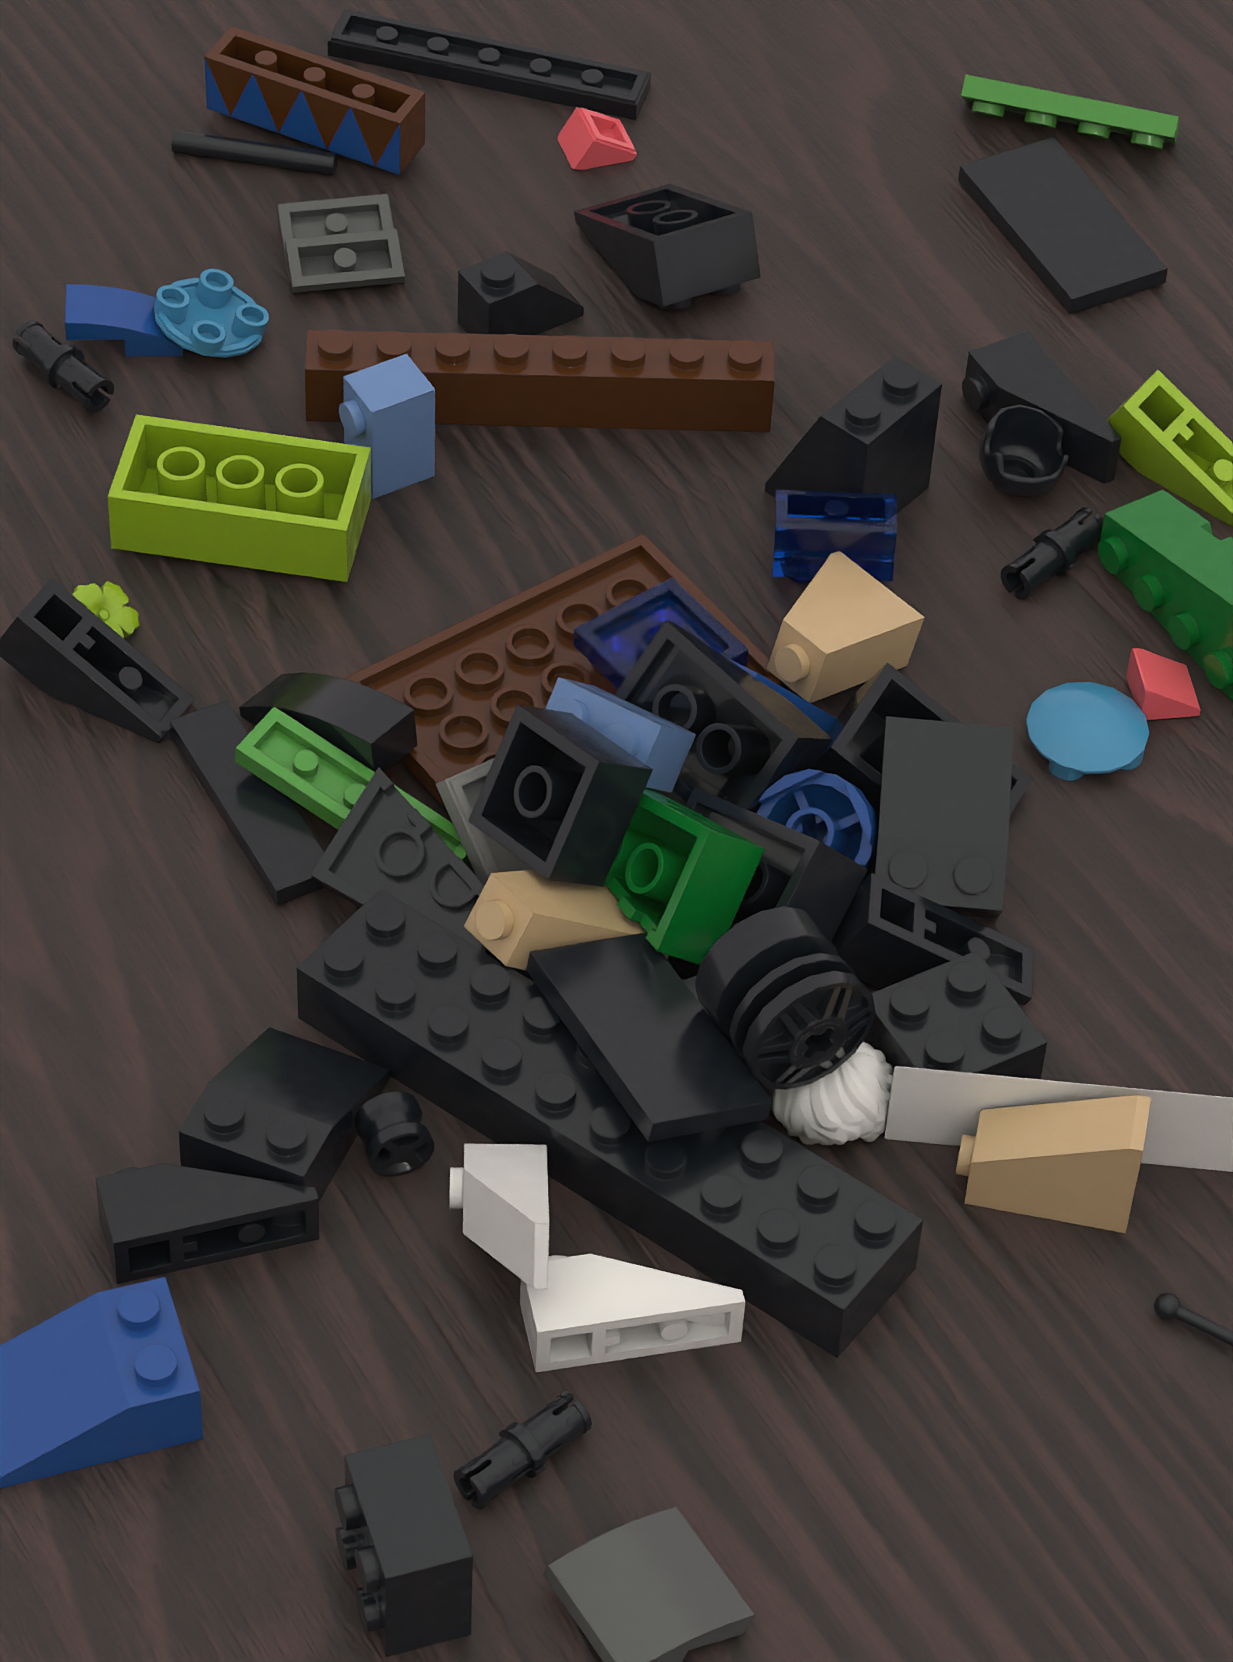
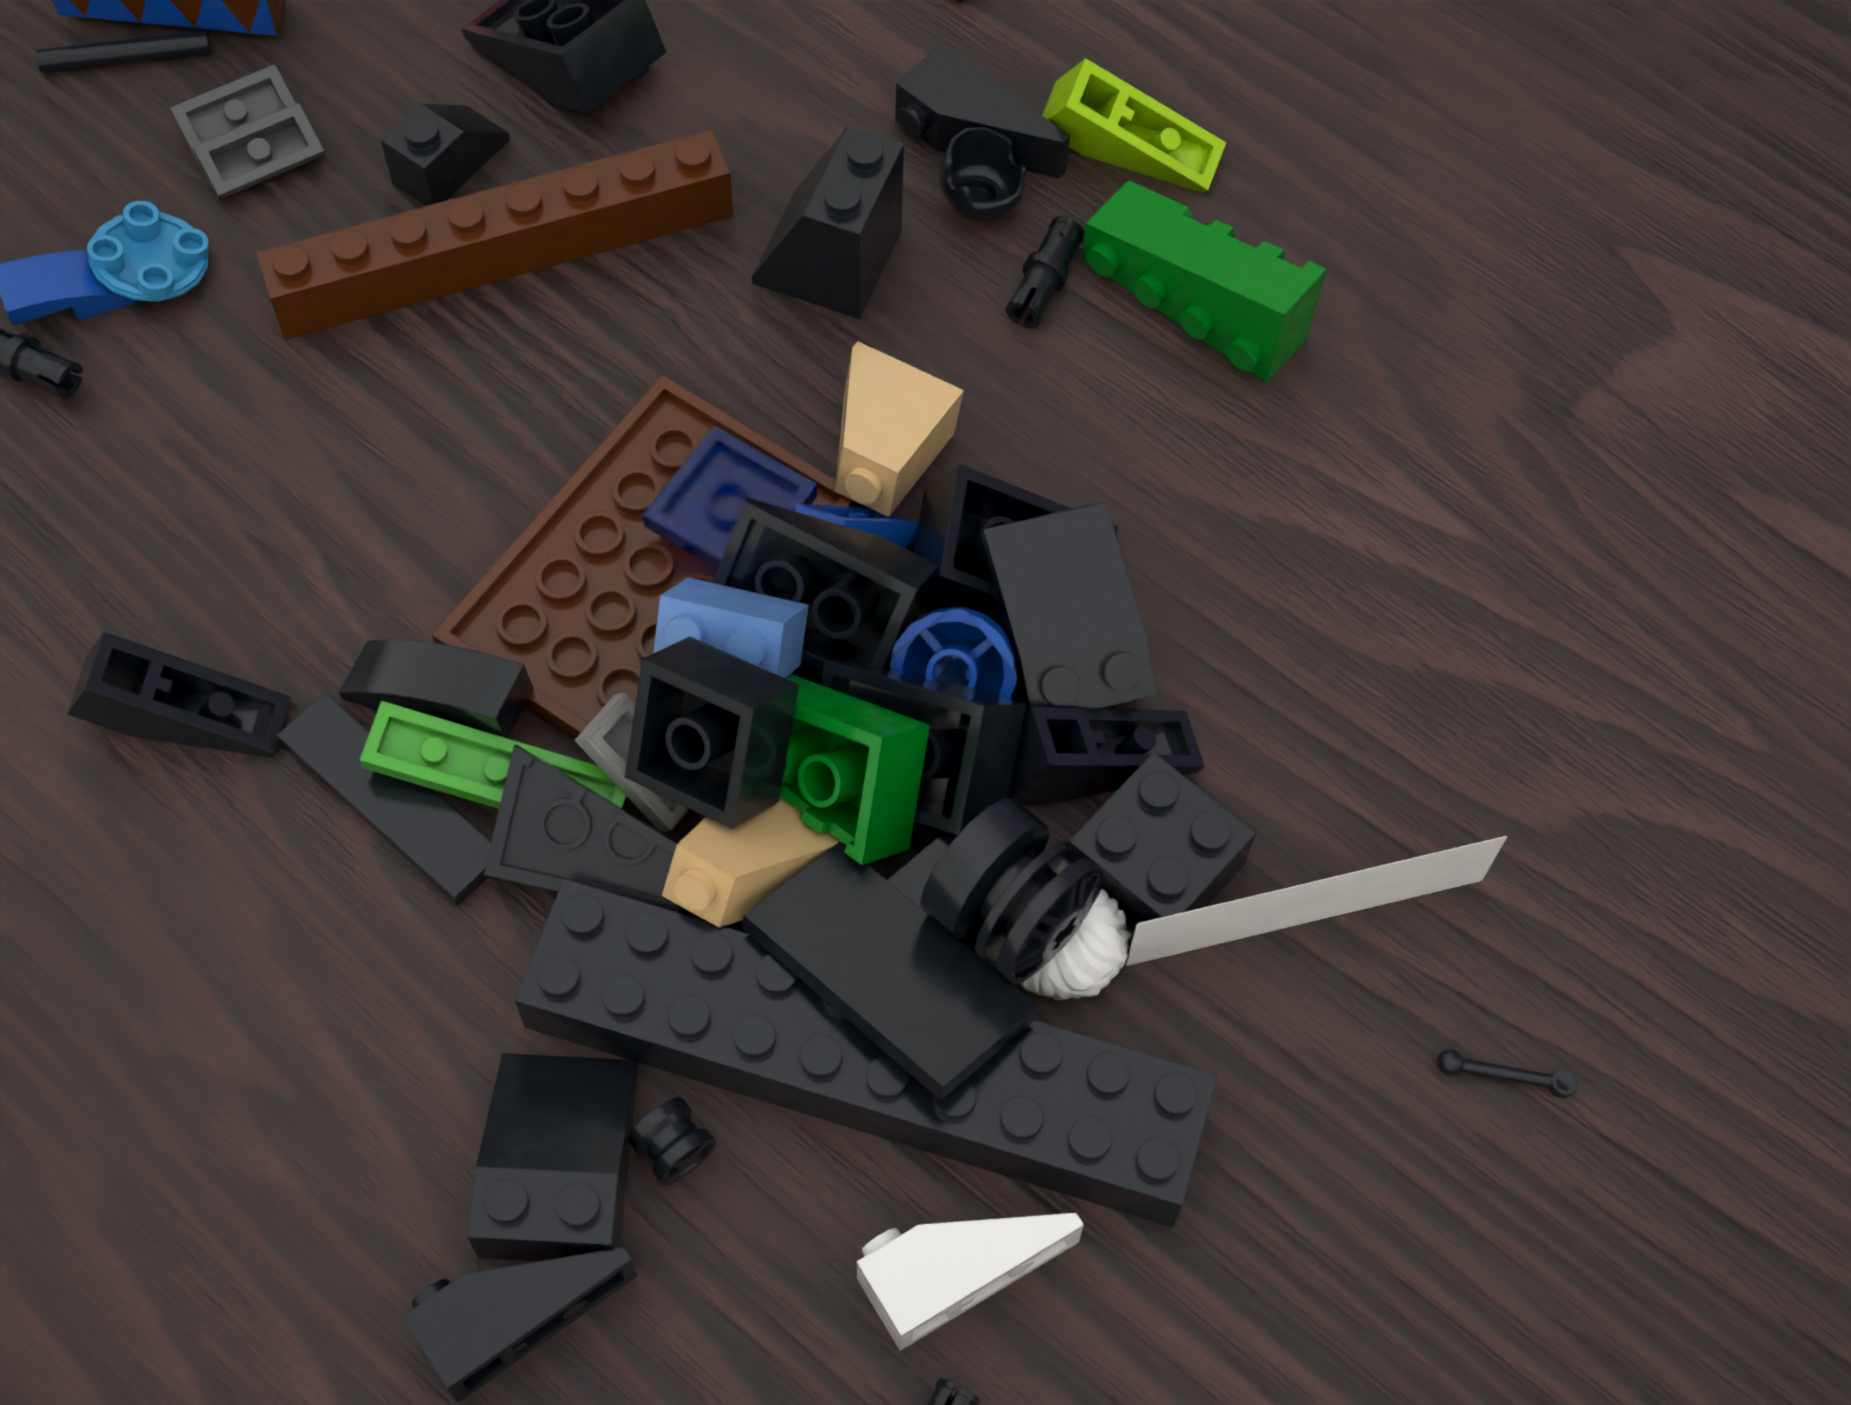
camera: 20 degrees left, 15 degrees up
lime plant [72,581,140,638] -> none
lime brick [108,414,371,582] -> none
medium blue brick [339,354,435,499] -> none
white slope [449,1144,549,1289] -> none
clear blue brick [772,489,897,583] -> none
tan slope [956,1095,1151,1233] -> none
dark azure dish [1026,682,1150,781] -> none
coral slope [1126,648,1201,720] -> none

